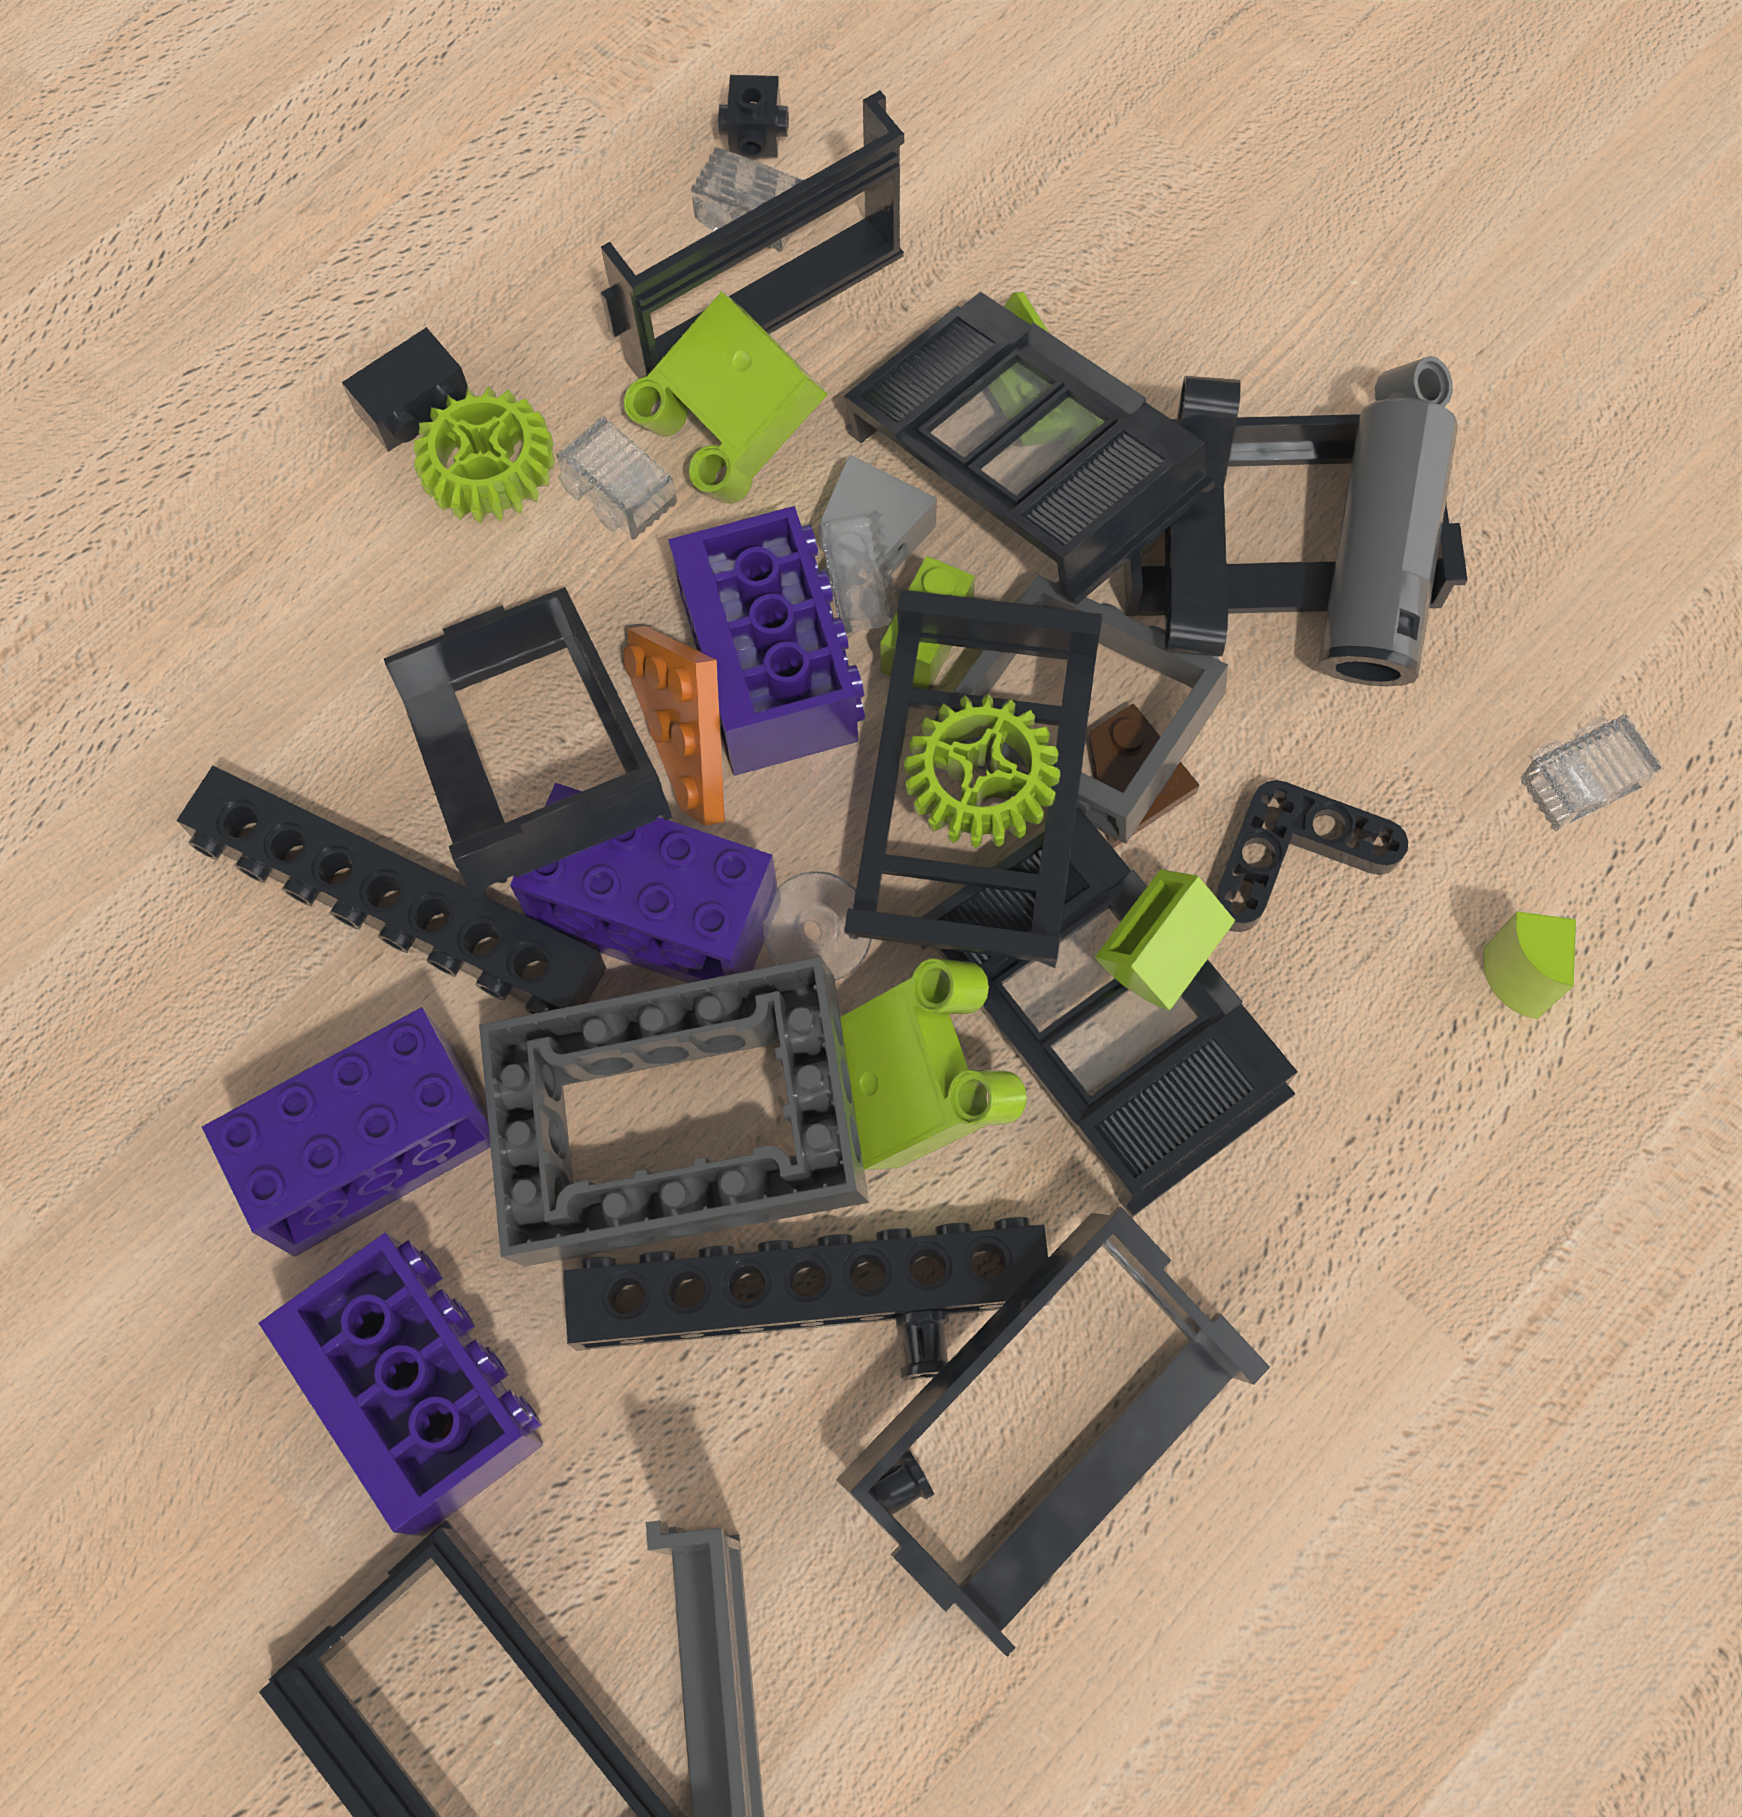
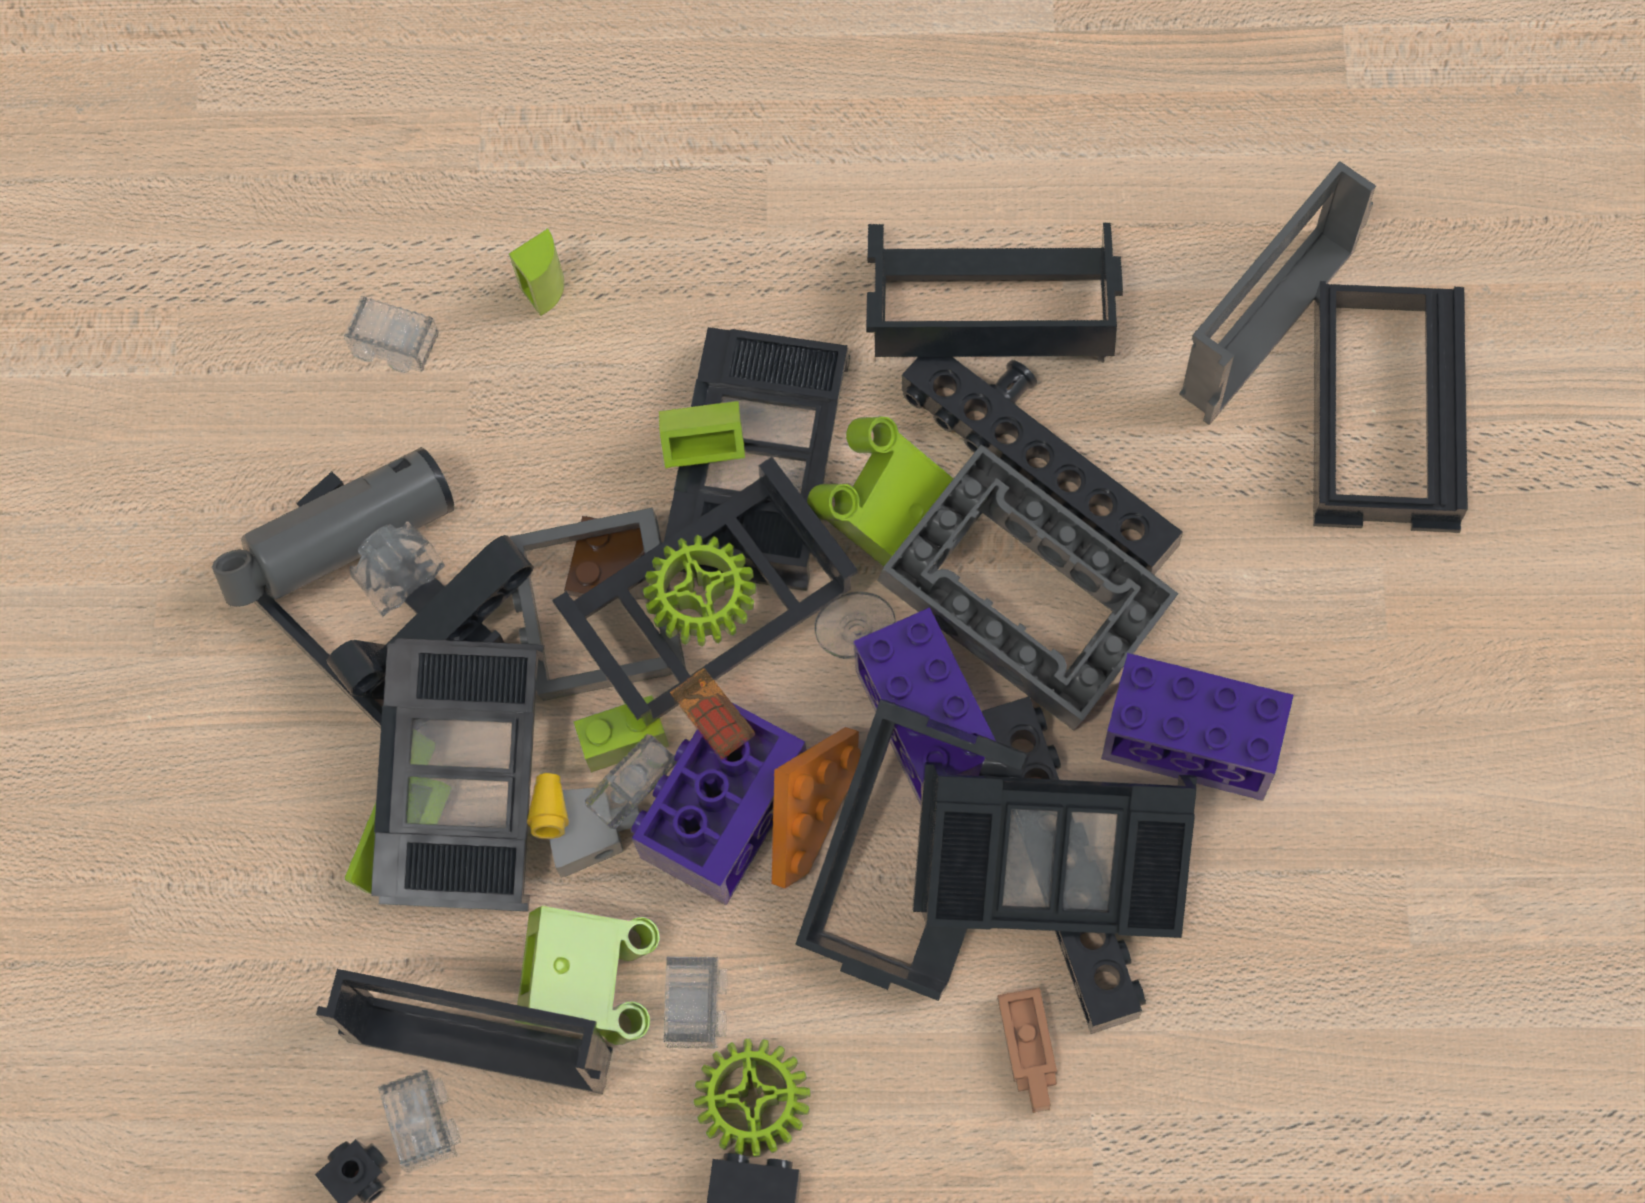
camera: 130 degrees left, 0 degrees up
dark purple brick [258,1232,544,1536] -> none
black beam [1215,780,1409,932] -> none
none -> clear slope [350,521,445,617]
none -> yellow cone [527,773,569,839]
none -> clear orange tile [670,668,755,760]
none -> black piece [912,762,1197,938]
none -> nougat hinge [997,988,1057,1113]

